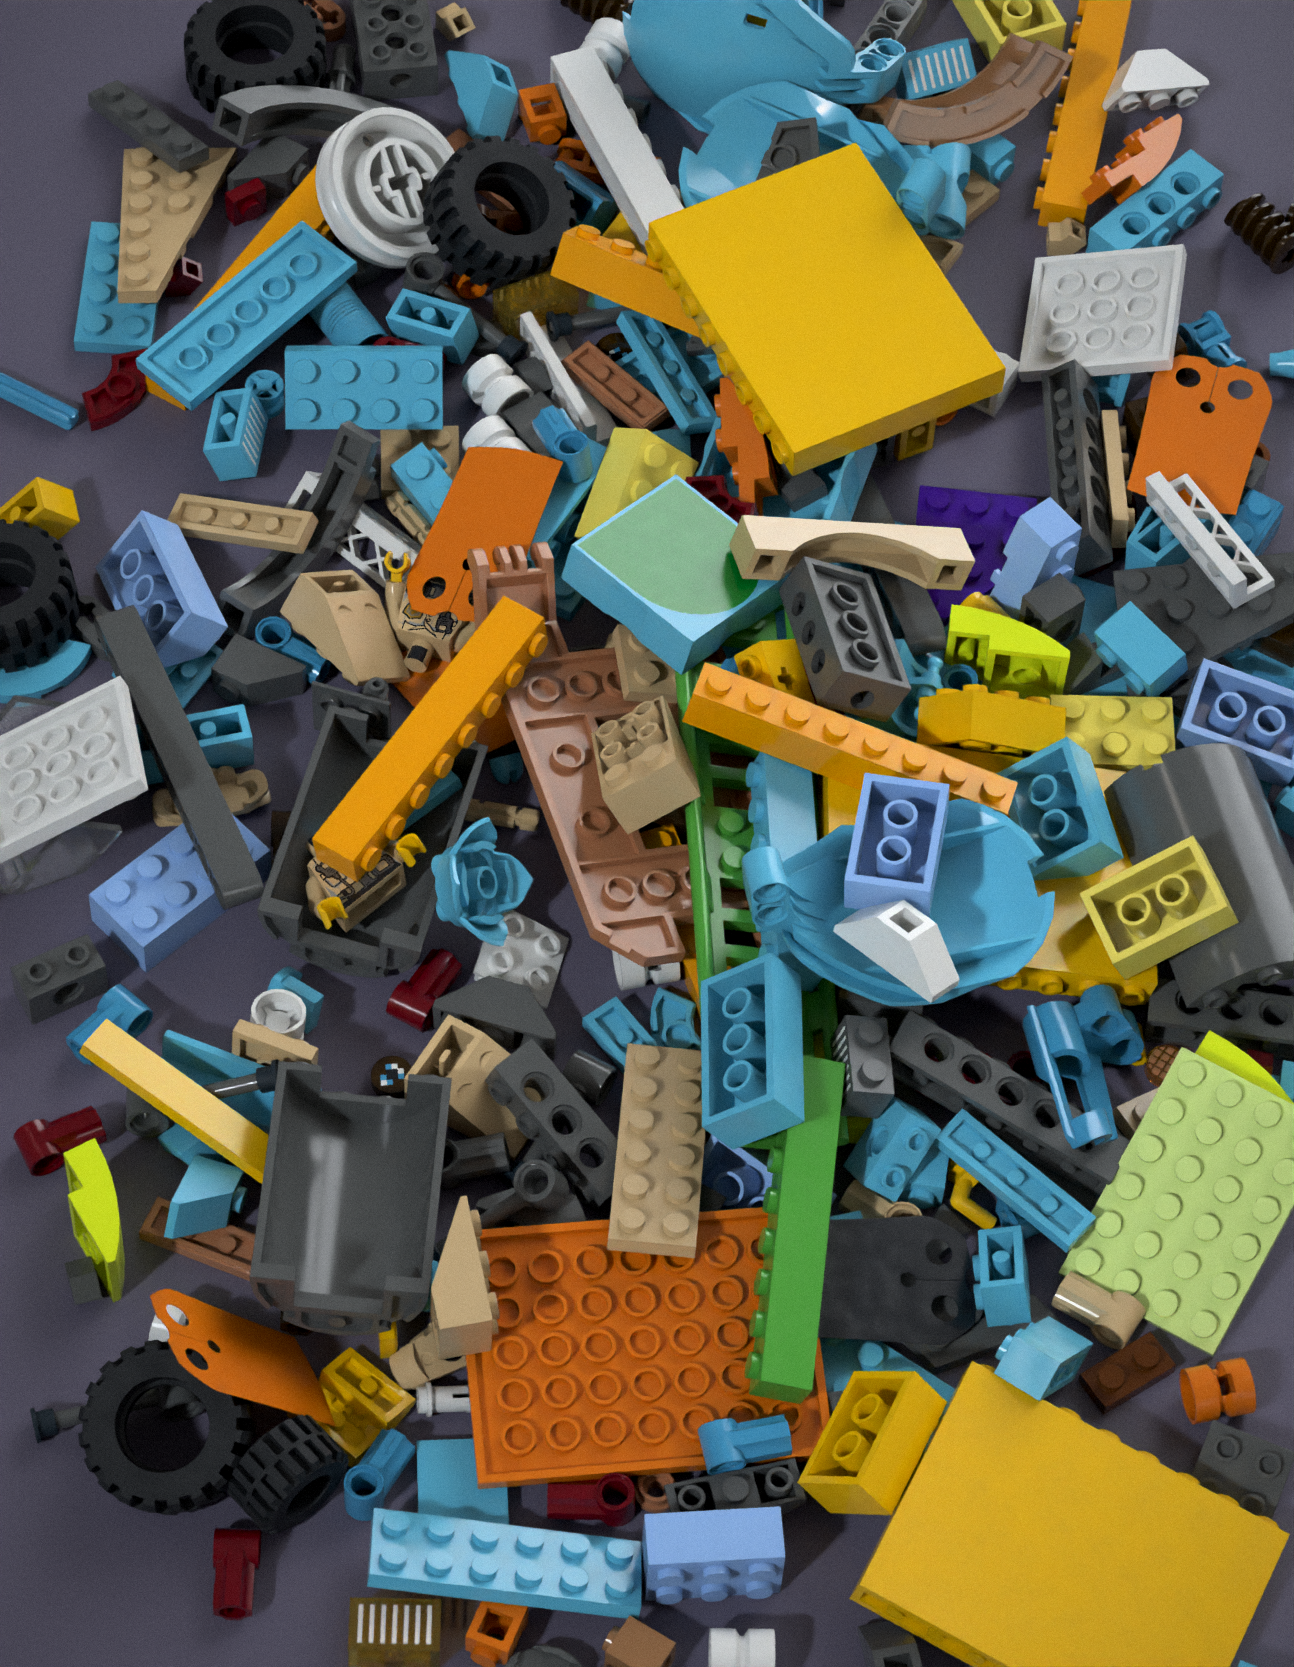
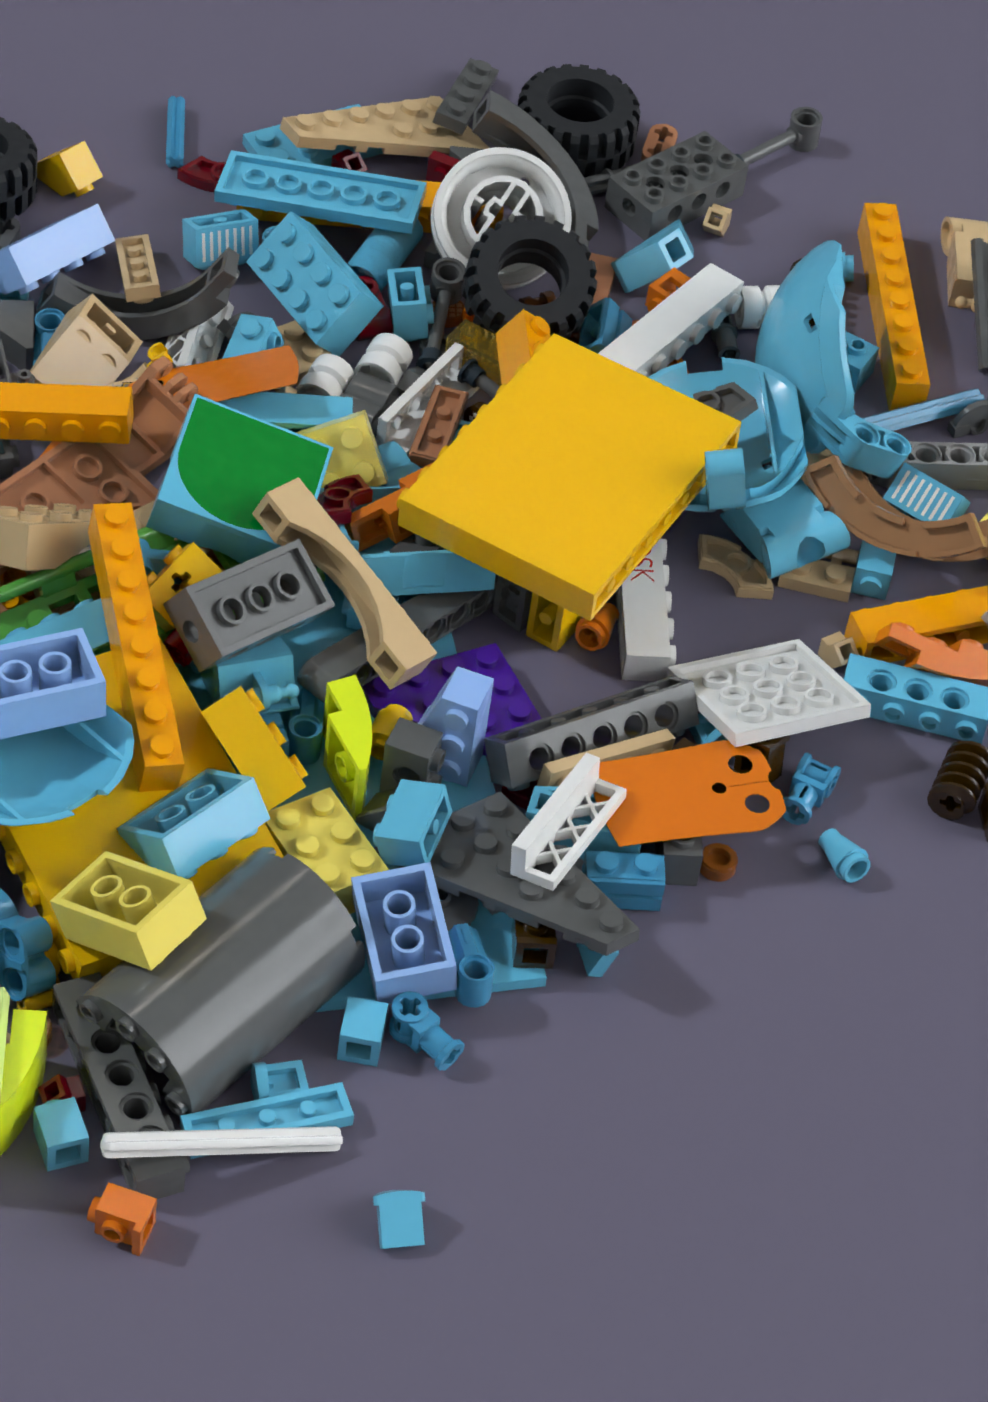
camera: 55 degrees right, 10 degrees down
dark azure piece [533,405,593,483] -> none

